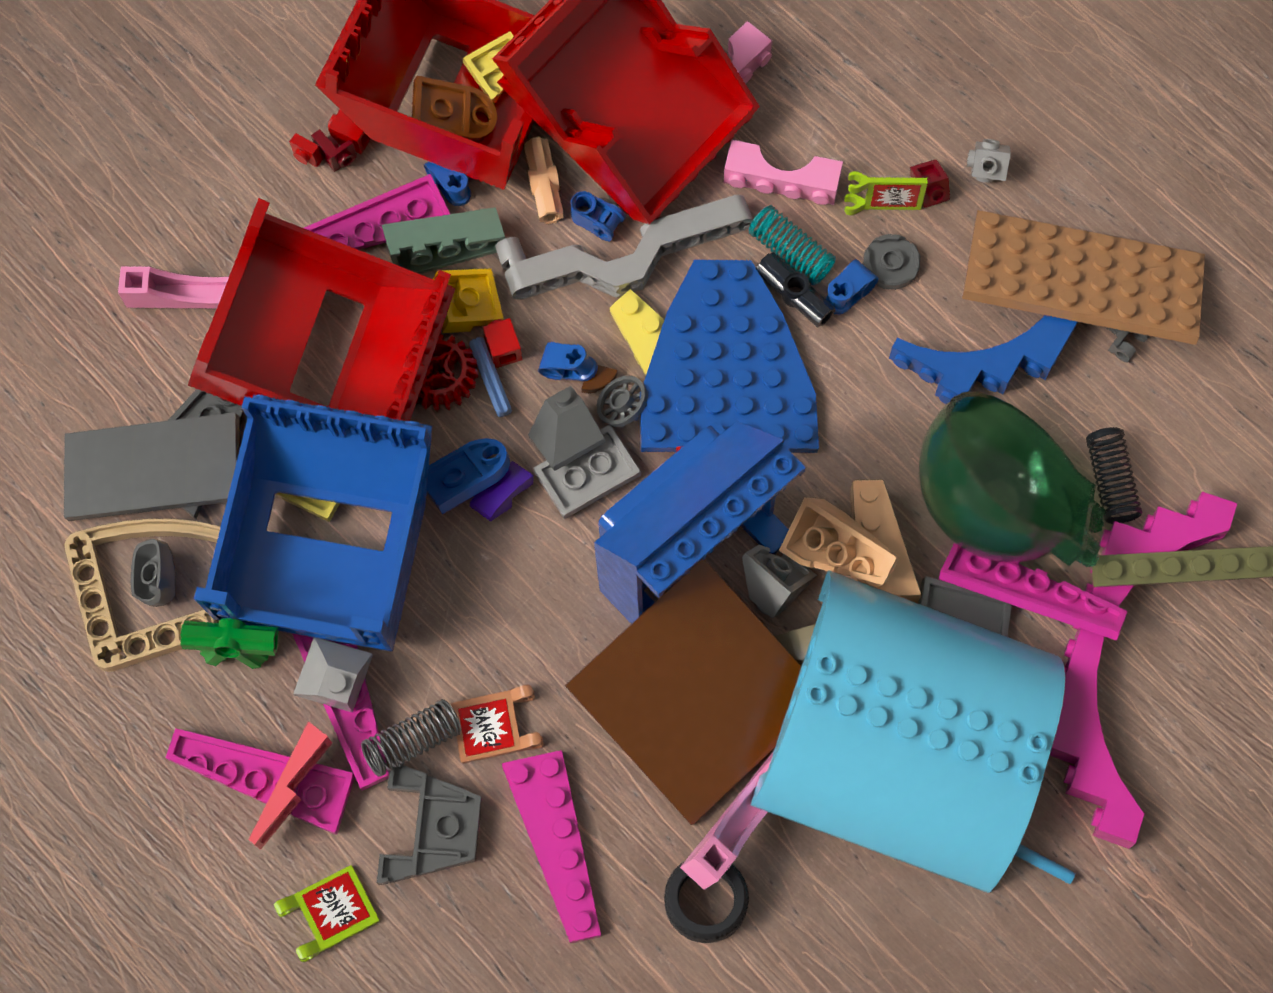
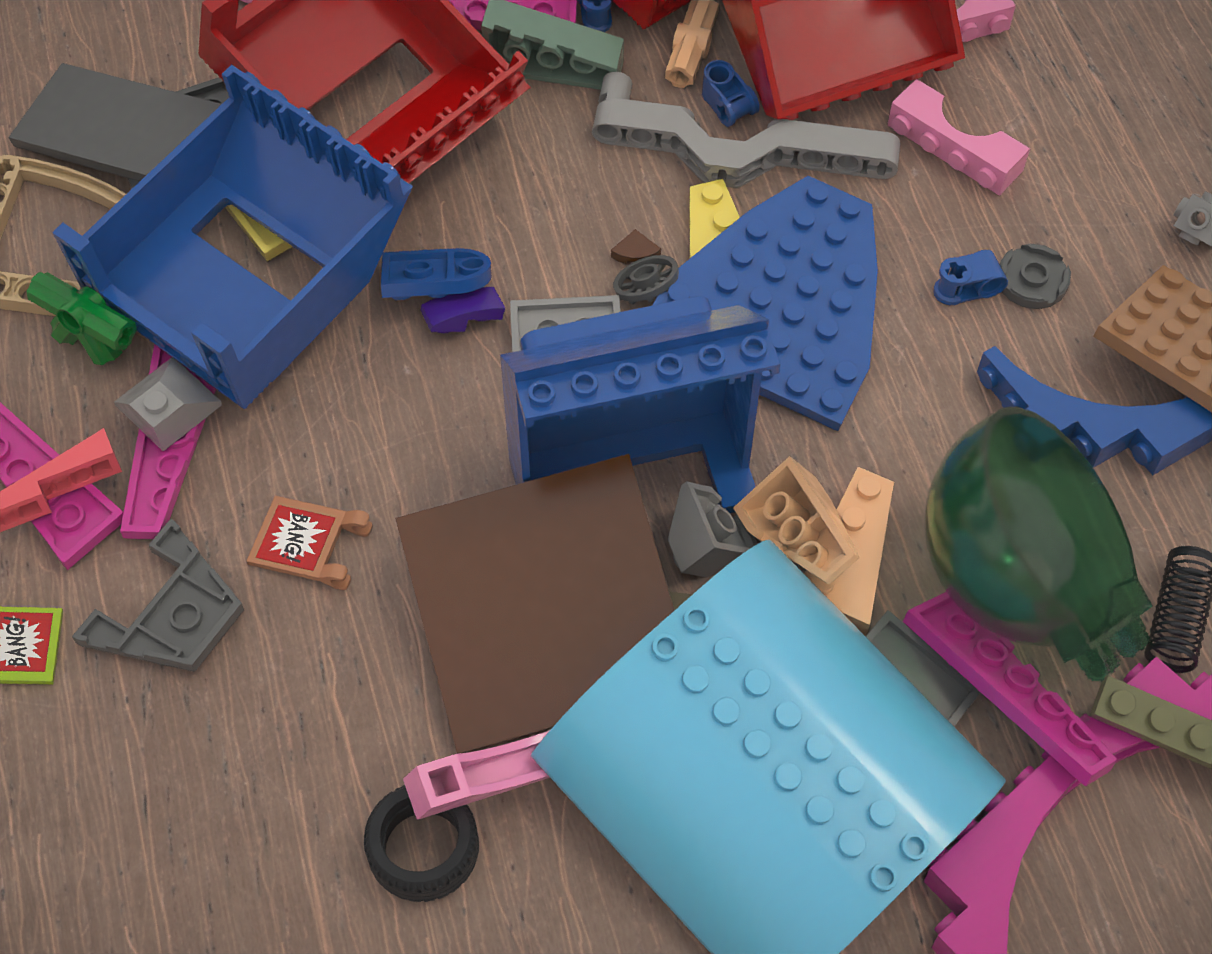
camera: 25 degrees right, 10 degrees down
dark grey piece [130,539,176,607] -> none
dark grey piece [361,699,461,777] -> none
red gear [416,333,479,412] -> none
yellow plate [433,268,504,333] -> none
medium blue axle [469,337,512,417] -> none
red brick [482,318,523,368] -> none
dark pink wing [502,750,601,944] -> none
dark grey slope [528,386,606,471] -> none
blue piece [538,342,598,381] -> none
teal piece [749,205,836,285] -> none
black piece [756,252,836,328] -> none
lime flag [844,171,927,215] -> none
dark red bracket [910,159,950,208] -> none

